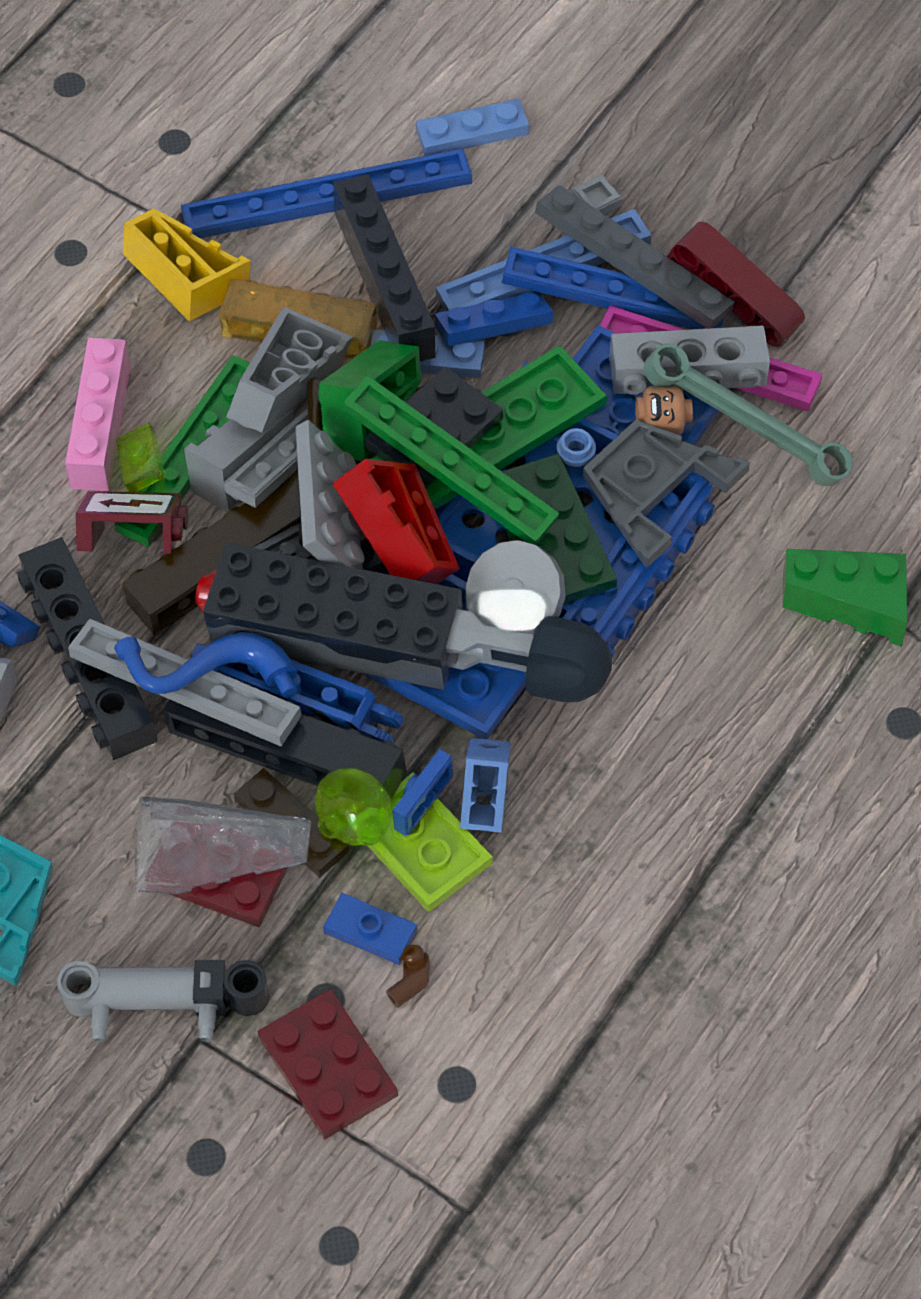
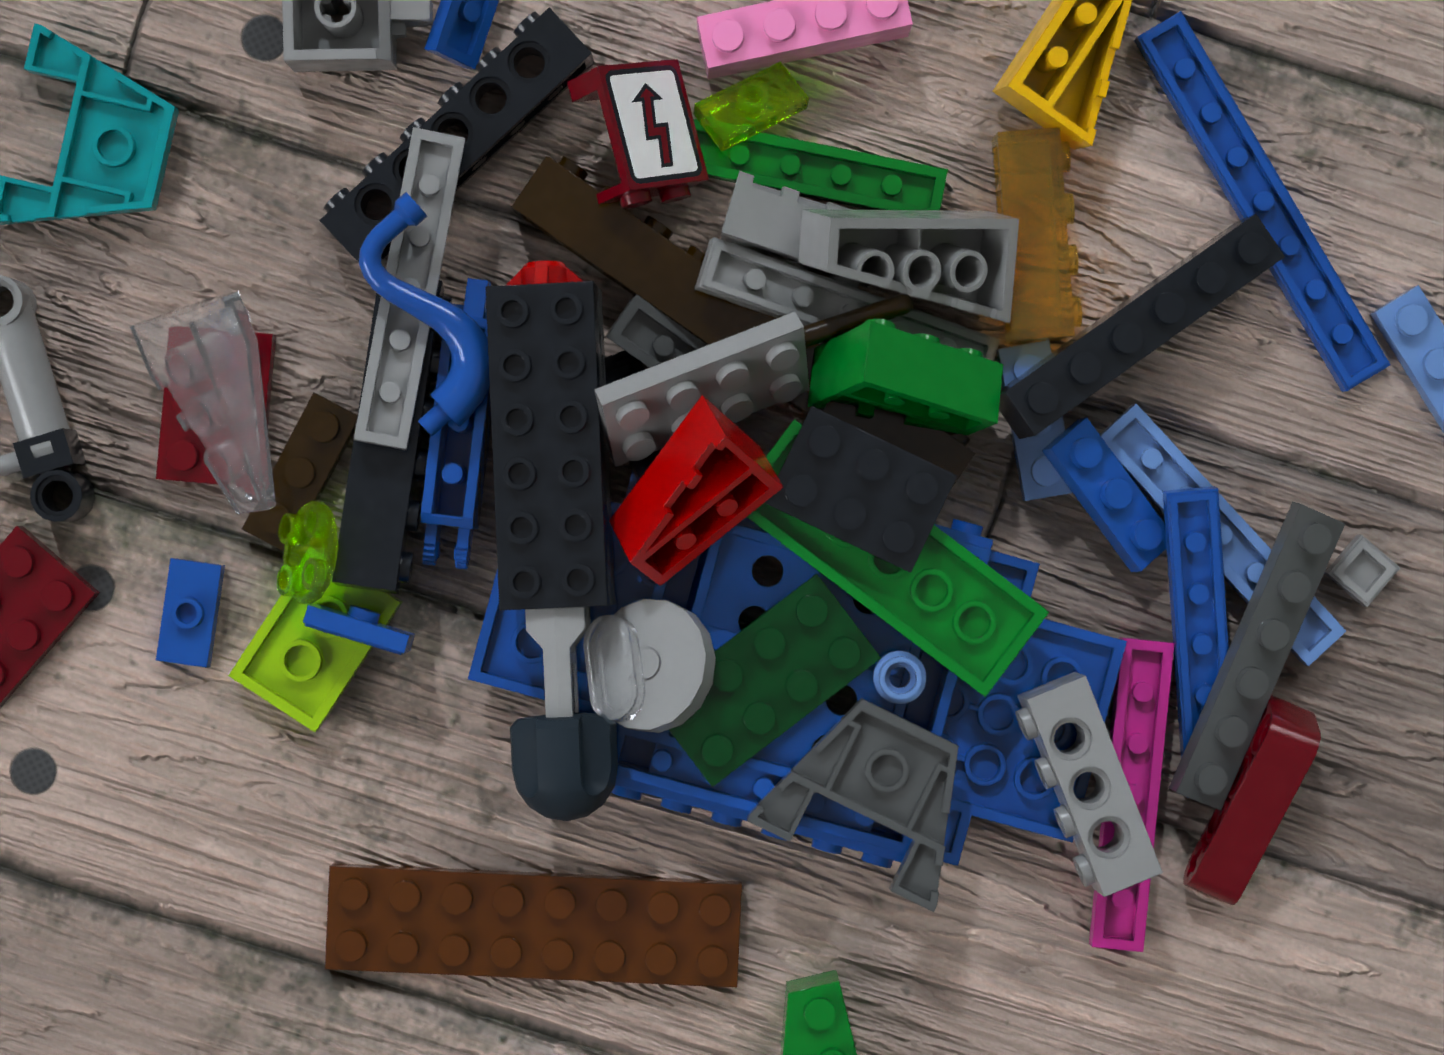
camera: 70 degrees right, 30 degrees up
green plate [342,375,560,545] -> none
reddish brown arm [386,945,430,1008] -> none
medium blue torso [460,738,511,832] -> none
nougat head [635,386,693,435] -> none
sand green piece [644,344,853,486] -> none
none -> reddish brown plate [325,863,742,988]

